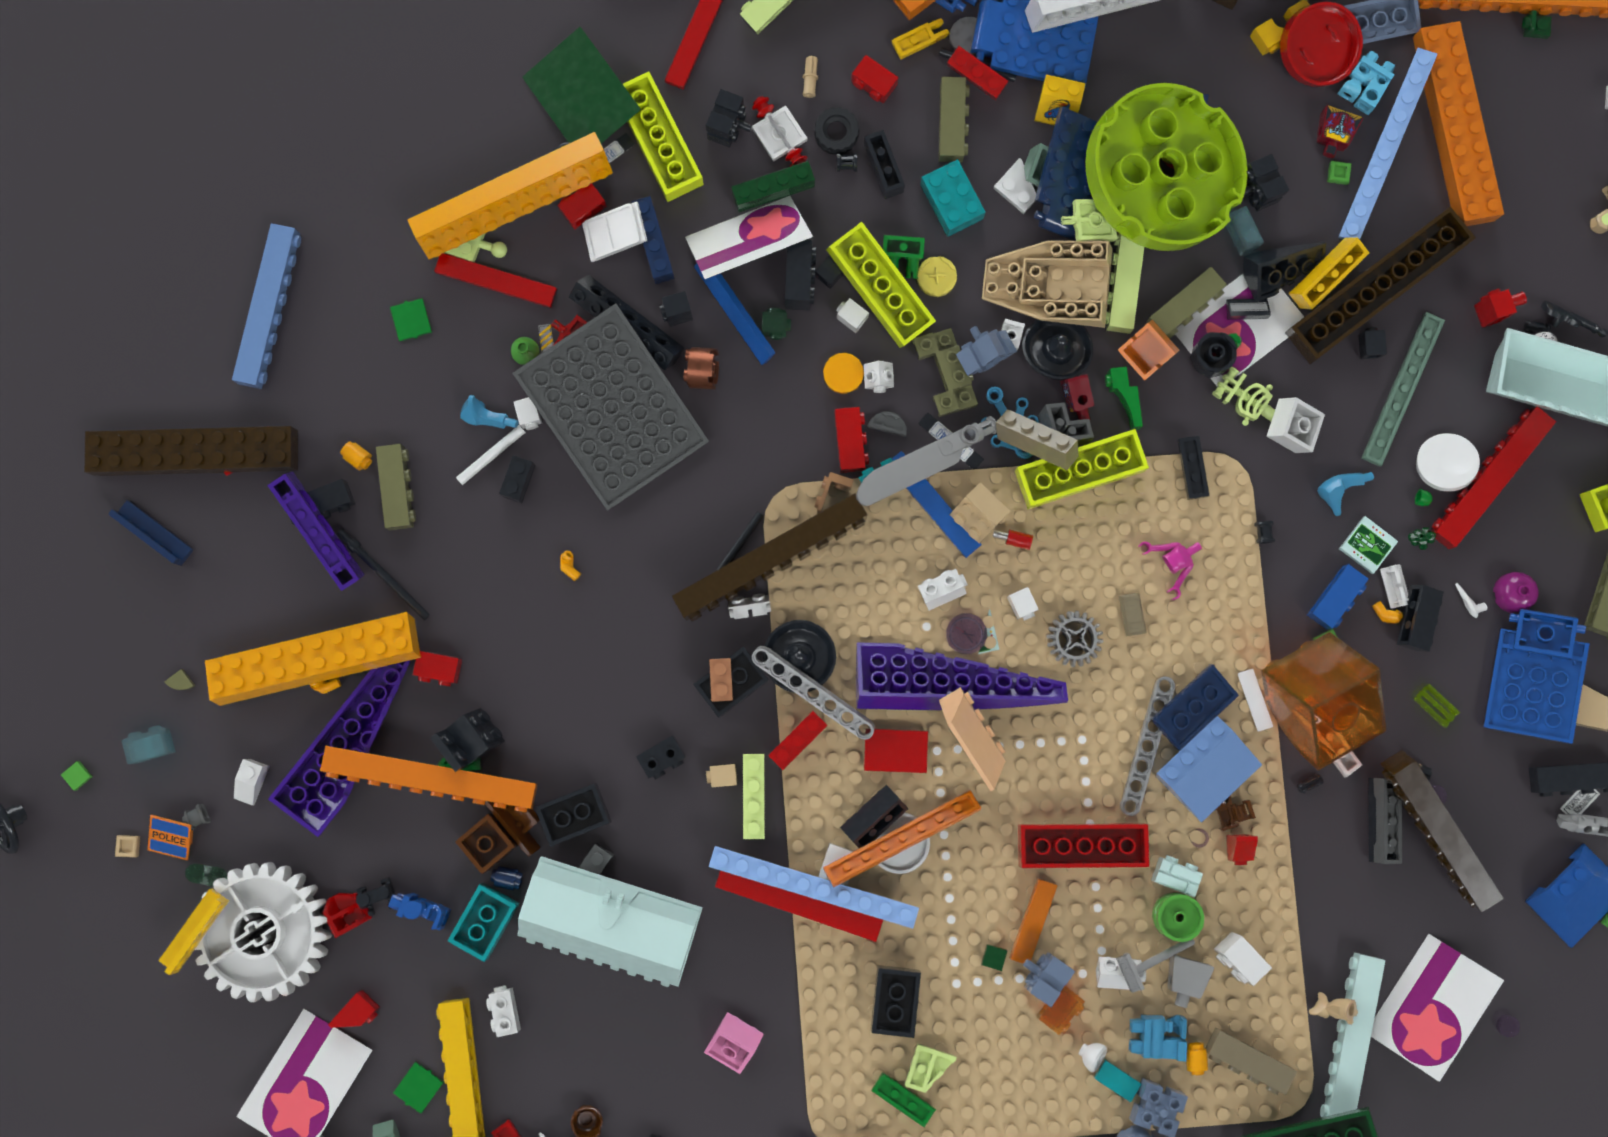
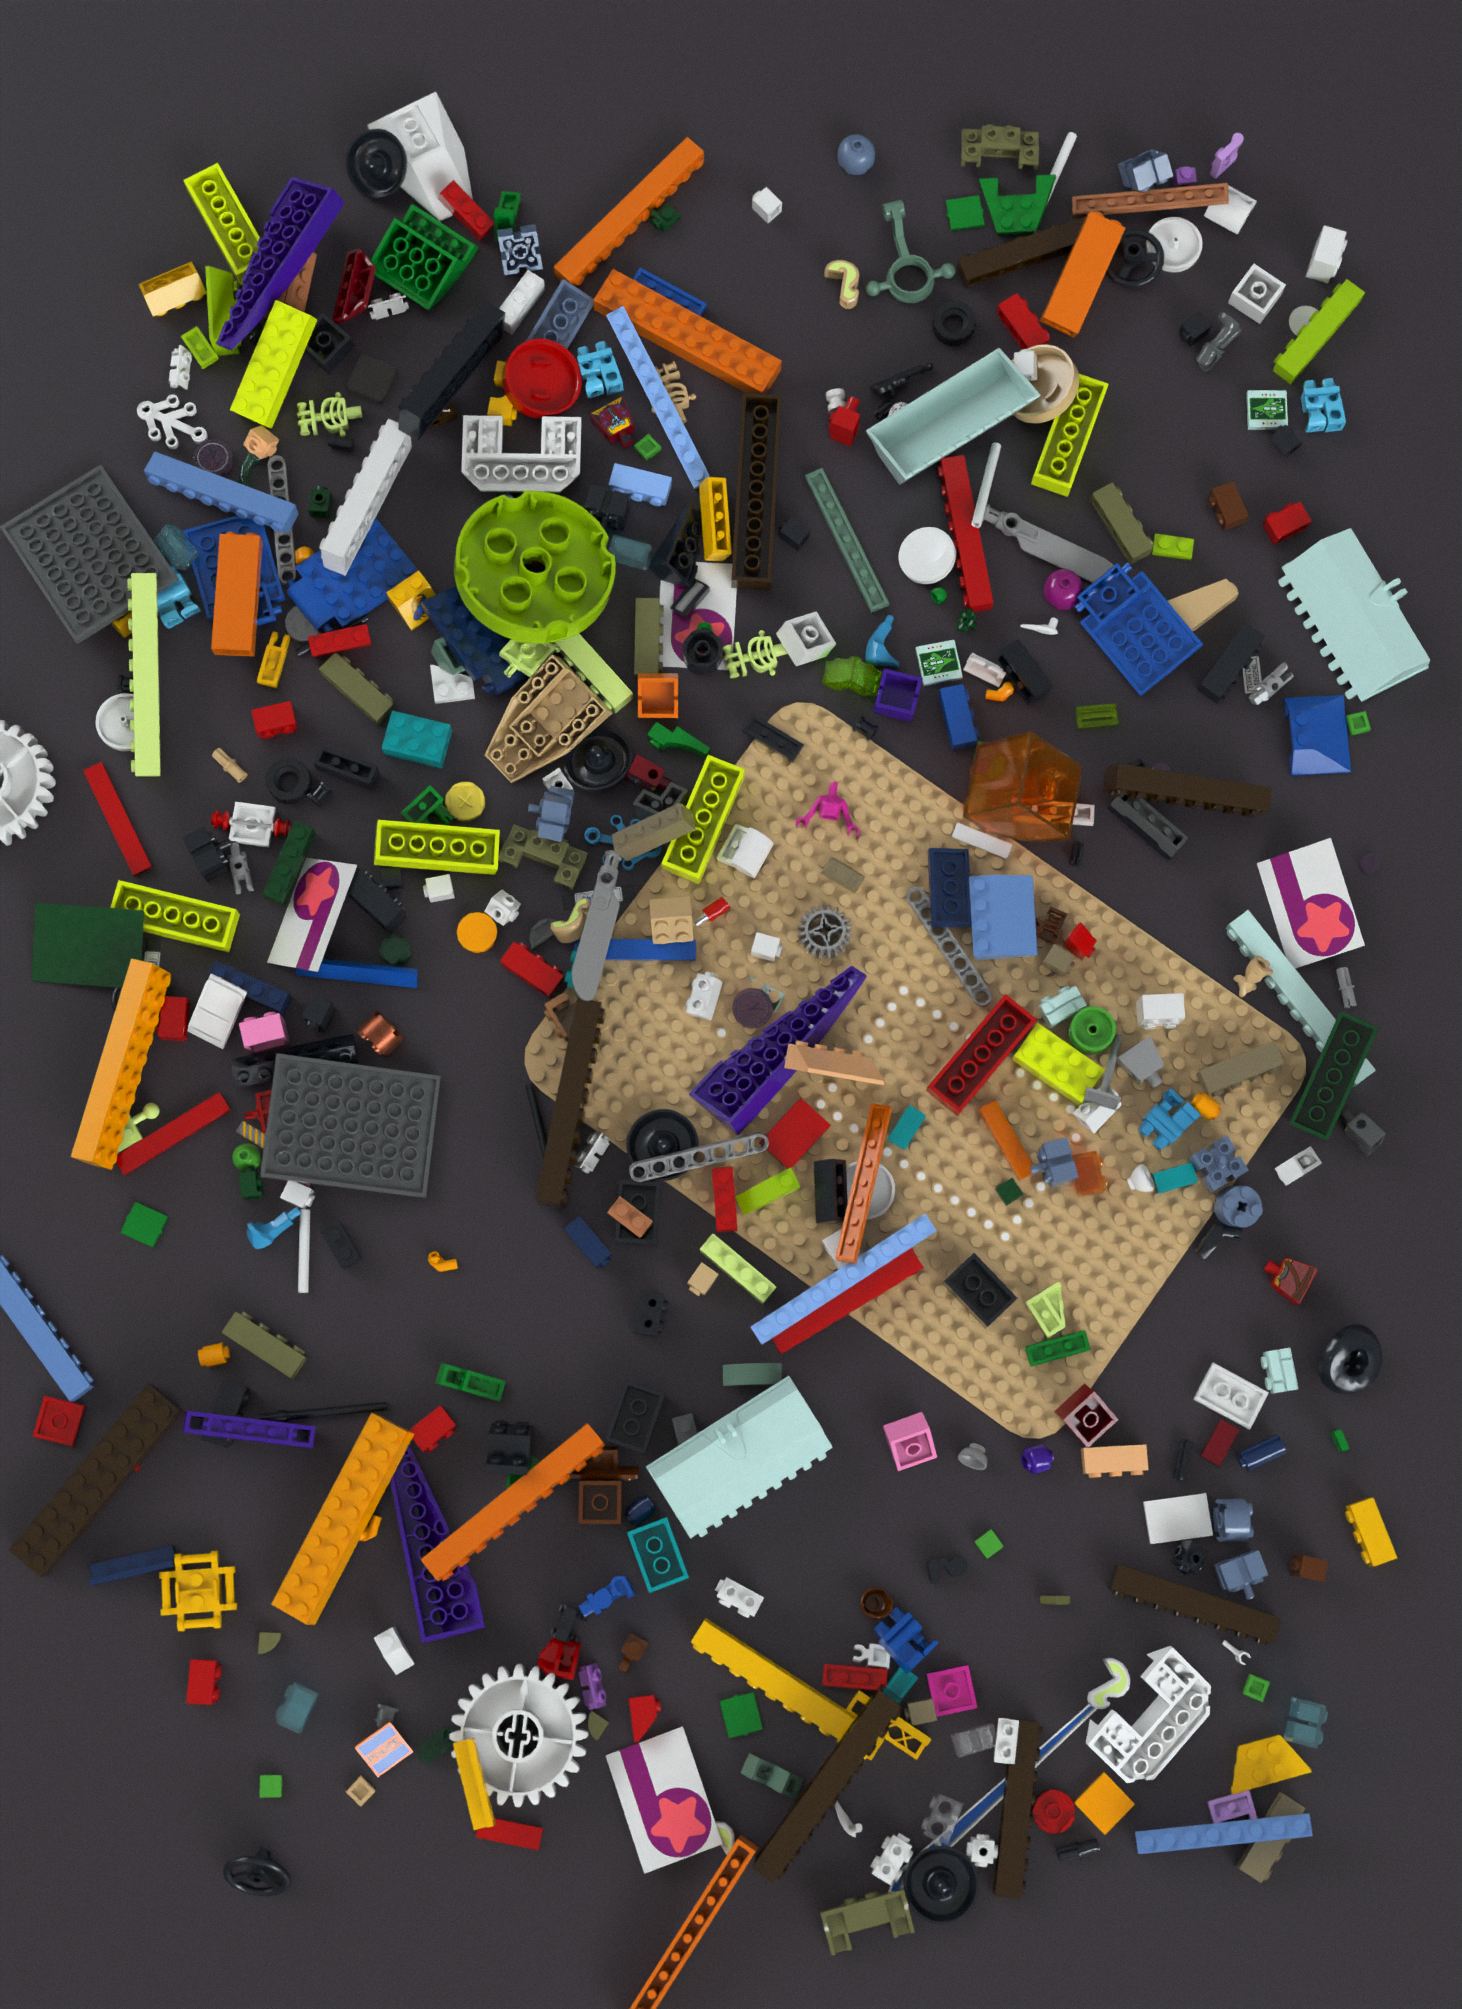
camera: 50 degrees left, 5 degrees down
none -> red tile [32,1395,86,1447]
none -> yellow brick [159,1550,237,1632]
none -> red piece [186,1659,222,1705]
none -> light grey hinge [228,842,254,894]
none -> bright pink piece [239,1012,290,1054]
none -> dark green brick [239,1168,265,1200]
none -> green slope [435,1363,506,1402]
none -> white slope [462,415,581,493]
none -> red tile [476,1818,543,1850]
none -> tan animal [550,898,591,943]
none -> dark blue brick [564,1216,612,1269]
none -> medium lavender hinge [578,1663,606,1710]
none -> olive tile [588,1711,609,1741]
none -> light blue brick [608,463,672,506]
none -> reddish brown plate [619,1633,648,1672]
none -> blue plate [633,268,707,316]
none -> tan torso [651,361,696,424]
none -> white brick [717,824,774,878]
none -> sand green brick [723,1363,782,1386]
none -> lime slope [735,1168,800,1216]
none -> clear neon green brick [822,656,882,696]
none -> white wheel [826,388,846,414]
none -> dark purple piece [873,669,923,722]
none -> teal tile [887,1105,926,1150]
none -> light grey piece [958,1443,988,1470]
none -> white piece [971,442,1001,528]
none -> light grey piece [982,504,1114,583]
none -> neon yellow brick [1012,1023,1105,1106]
none -> dark tan brick [1041,944,1075,977]
none -> light grey axle [1336,967,1357,1008]

